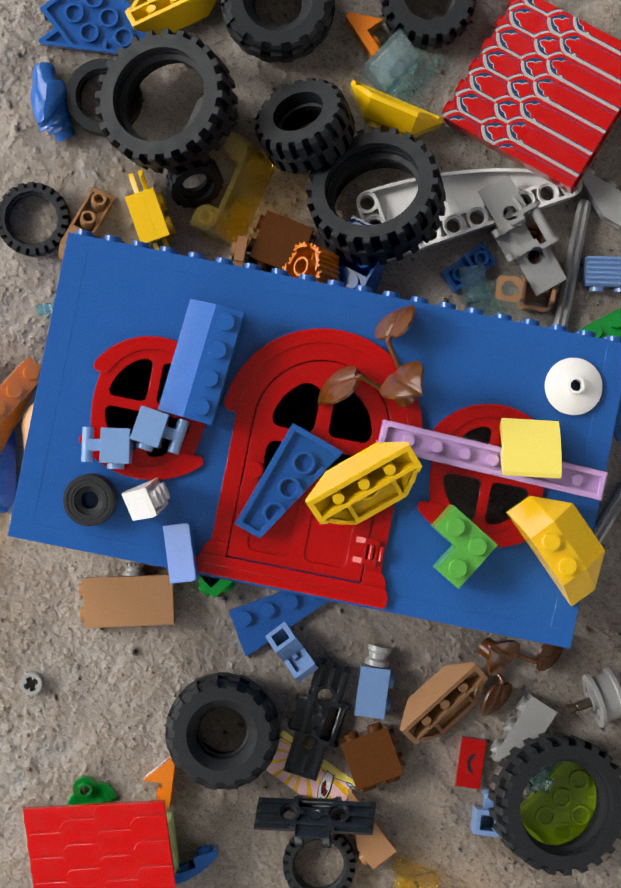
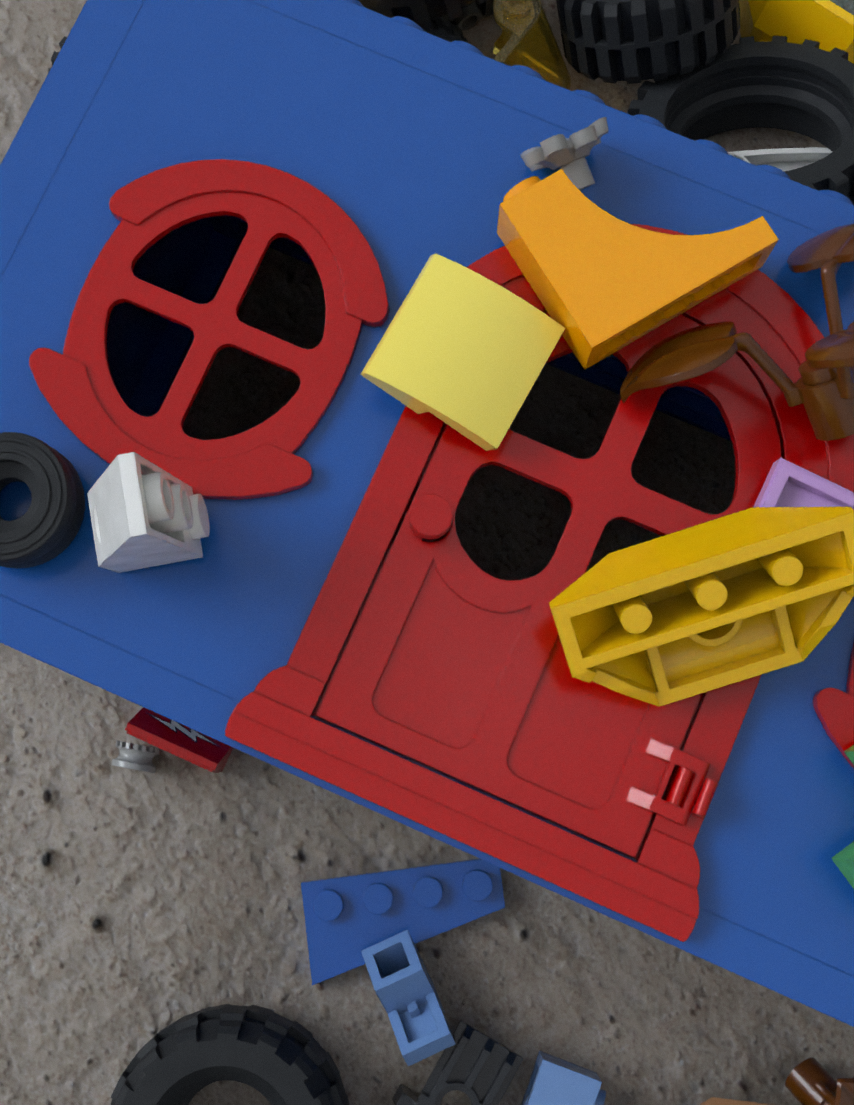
camera: 15 degrees right, 10 degrees down
medium nougat brick [79,573,176,628] -> none
medium blue brick [81,427,133,469] -> none
medium blue brick [130,405,189,455] -> none
blue slope [158,299,246,426] -> none
slope [163,522,199,584] -> none
green bracket [197,574,236,598] -> none
blue wing [235,423,343,538] -> none
light grey wheel [364,643,392,668] -> none
none -> light yellow slope [360,253,565,451]
none -> light orange arch [497,169,779,370]
none -> light grey plant [520,117,609,190]

